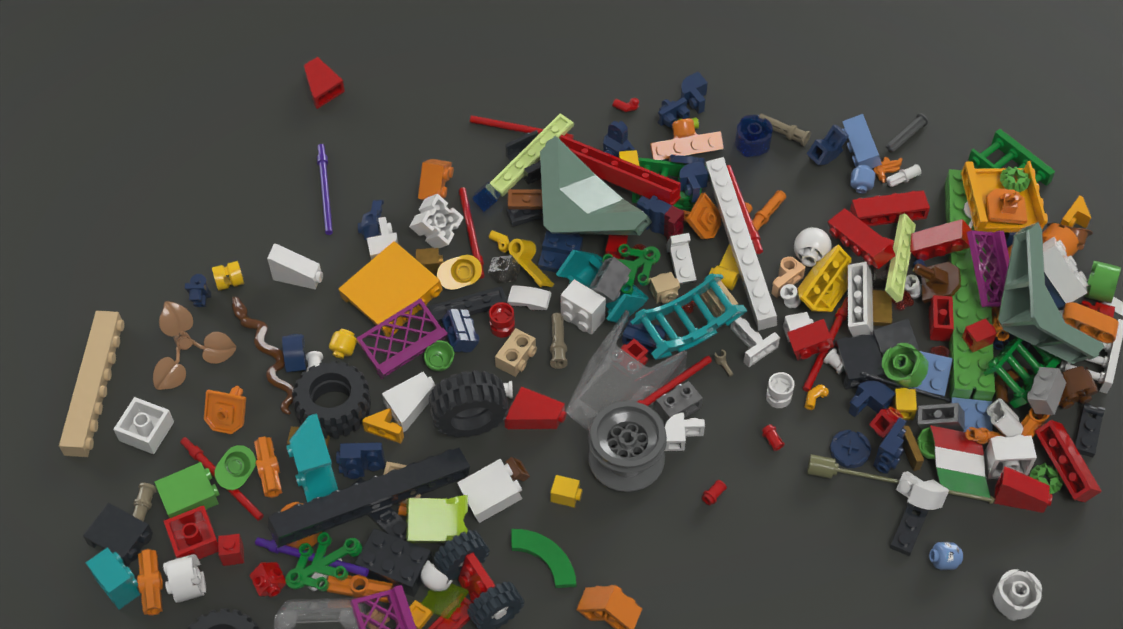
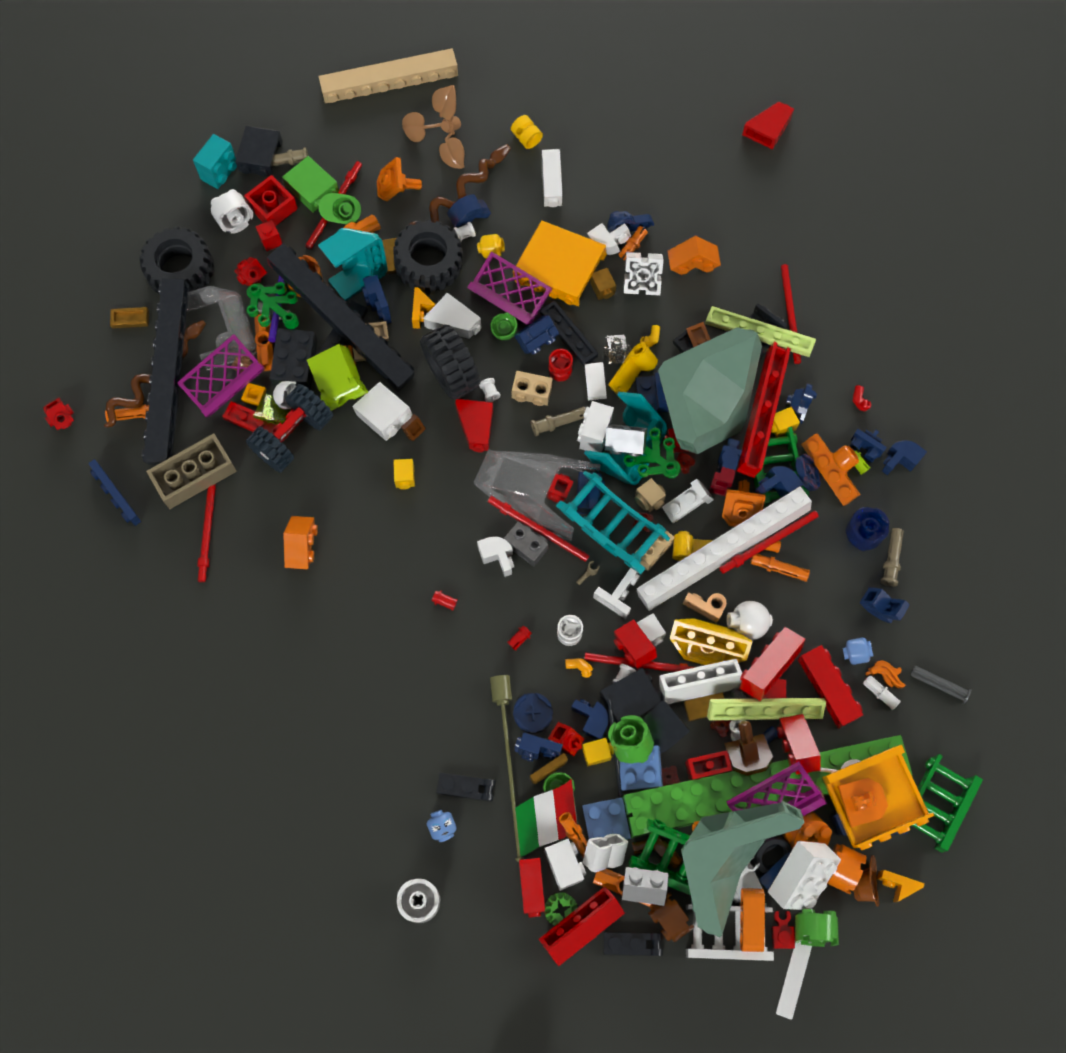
camera: 70 degrees right, 15 degrees up
white brick [114,397,174,454] -> none
orange piece [137,549,163,616] -> none
dark blue hips [185,274,211,307] -> none
dark purple bar [317,144,333,235] -> none
yellow piece [437,255,482,290] -> none
red bar [459,187,485,279] -> none
clear blue panel [472,182,500,212] -> none
green tile [511,529,576,588] -> none
dark grey wheel [588,401,667,492] -> none
white bush [780,284,801,308] -> none
medium blue brick [842,114,882,168] -> none
white brick [896,471,949,510] -> none
flat silver brick [918,403,965,431] -> none
red brick [962,318,997,352] -> none
bright green gear [1000,166,1030,192] -> none
none -> orange pin [619,226,648,261]

